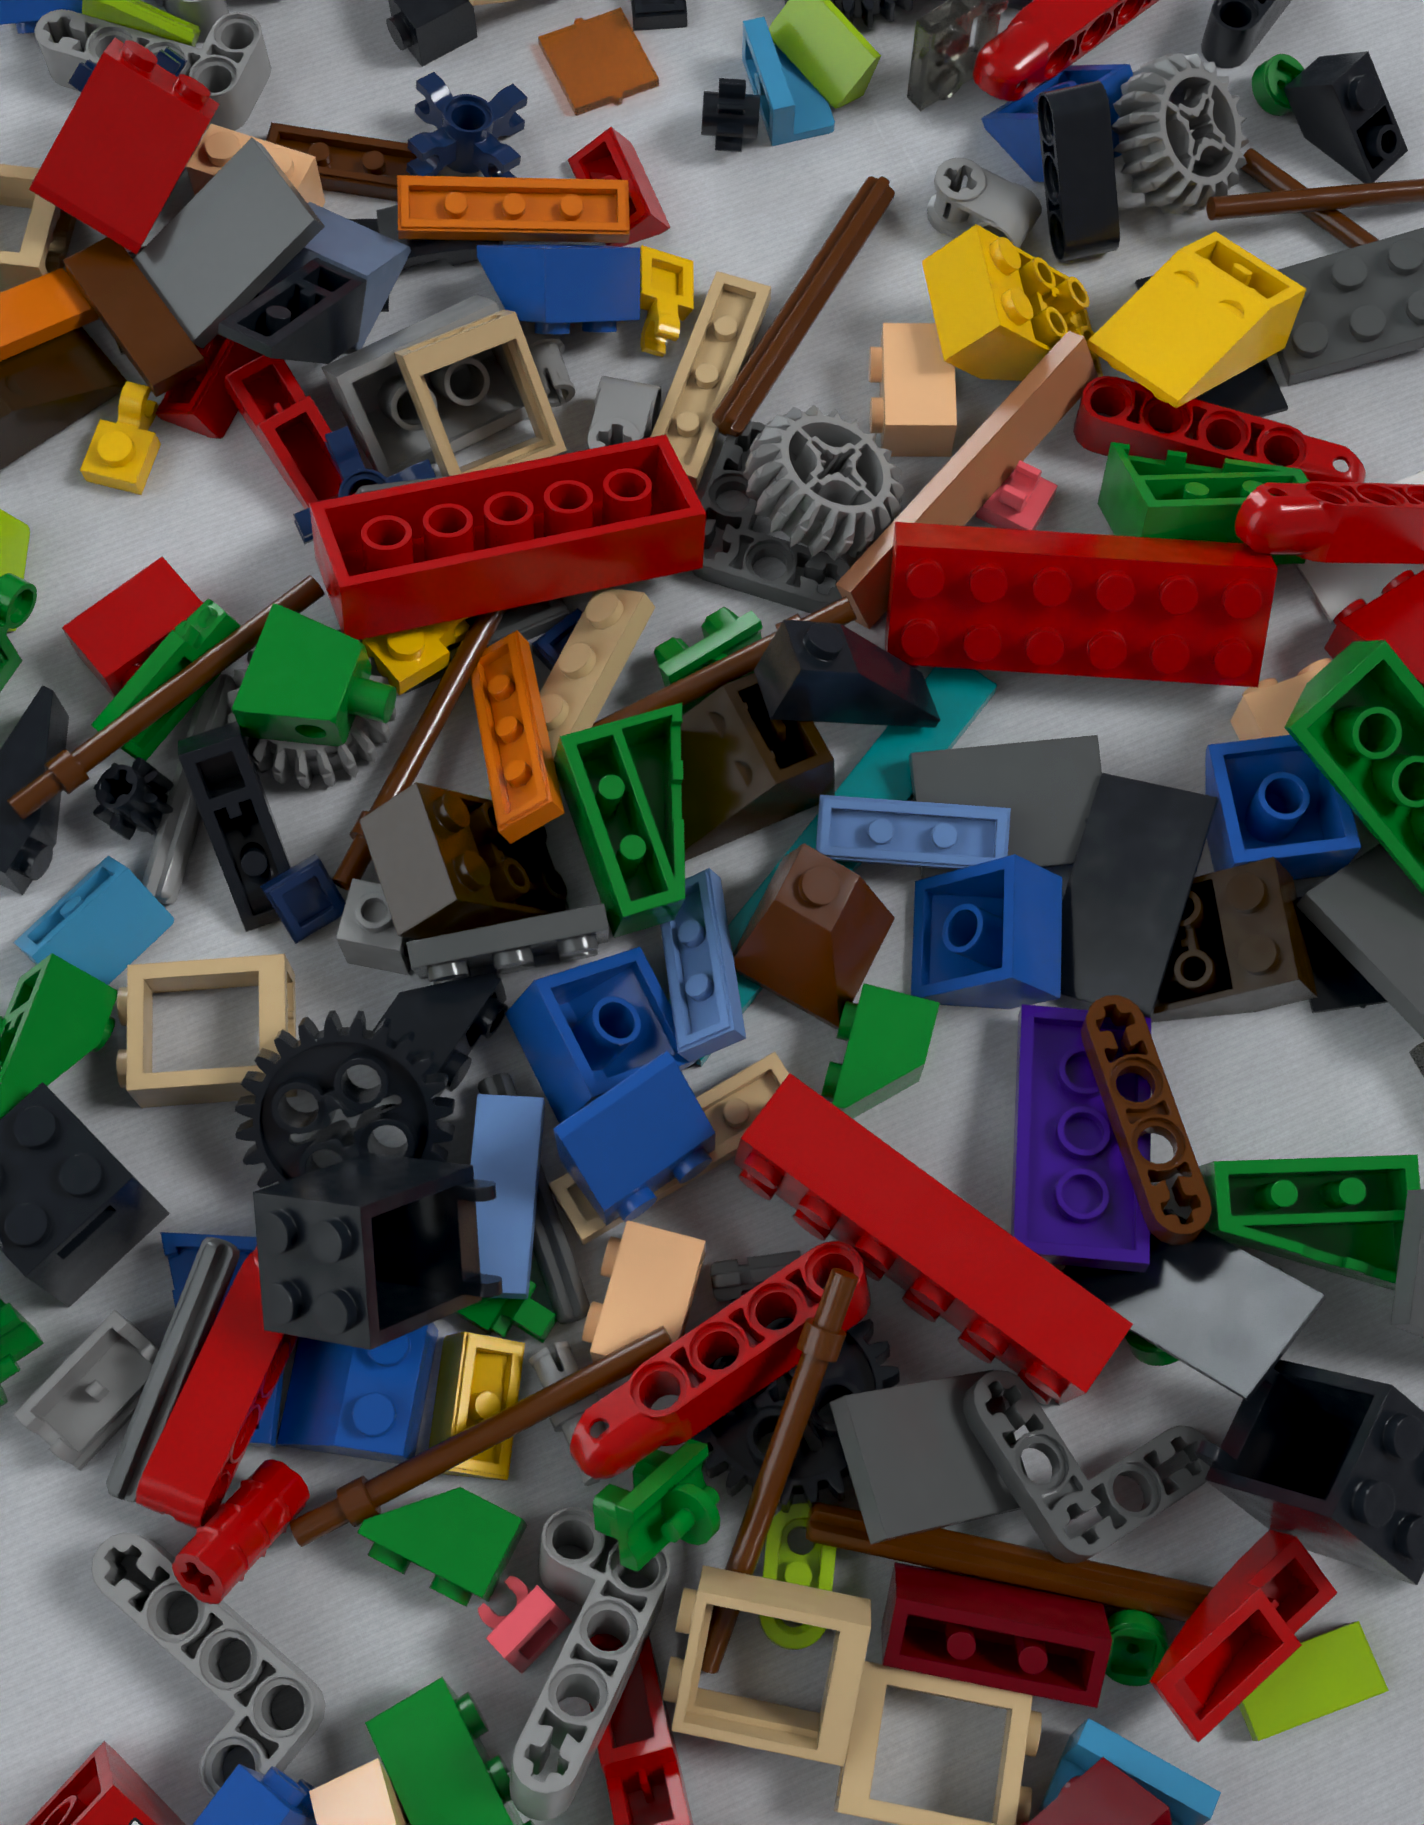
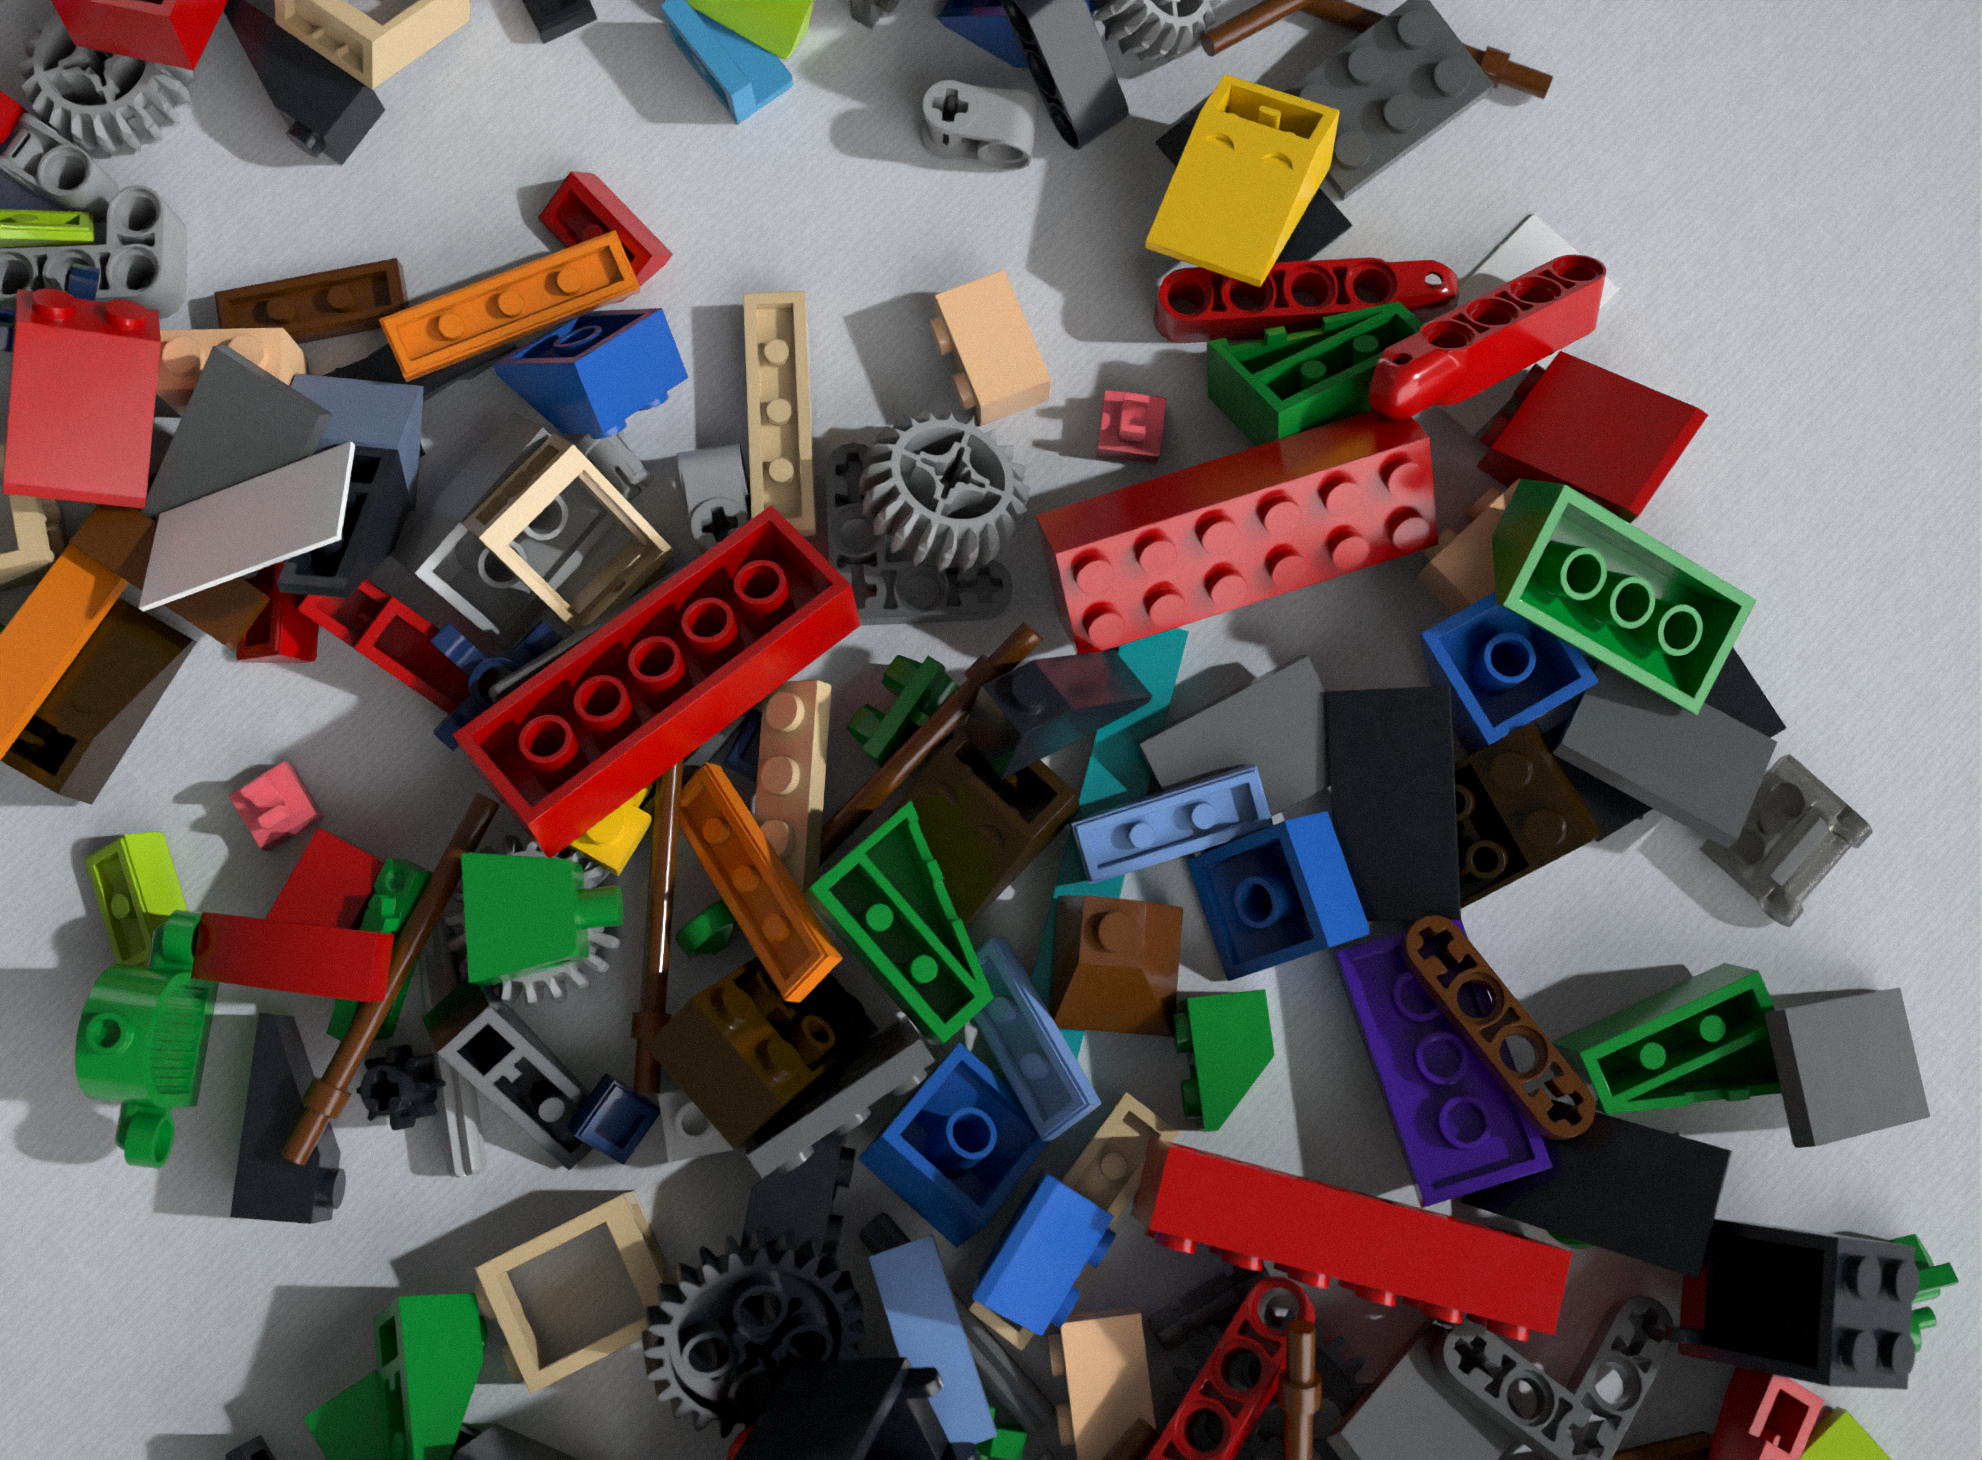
camera: 25 degrees left, 10 degrees up
dark azure panel [13,855,174,985] -> none
yellow plate [80,381,161,495] -> none
dark blue pin [406,72,528,178] -> none
clear orange piece [538,7,659,116] -> none
yellow plate [640,245,694,357] -> none
black gear [701,78,760,152] -> none
reddish brown axle [712,176,895,437] -> none
nougat tile [835,331,1098,629] -> none
yellow slope [922,224,1103,381] -> none
none -> white window [139,441,355,612]
none -> red slope [191,911,395,1002]
none -> coral tile [228,761,324,852]
none -> green tile [675,900,738,959]

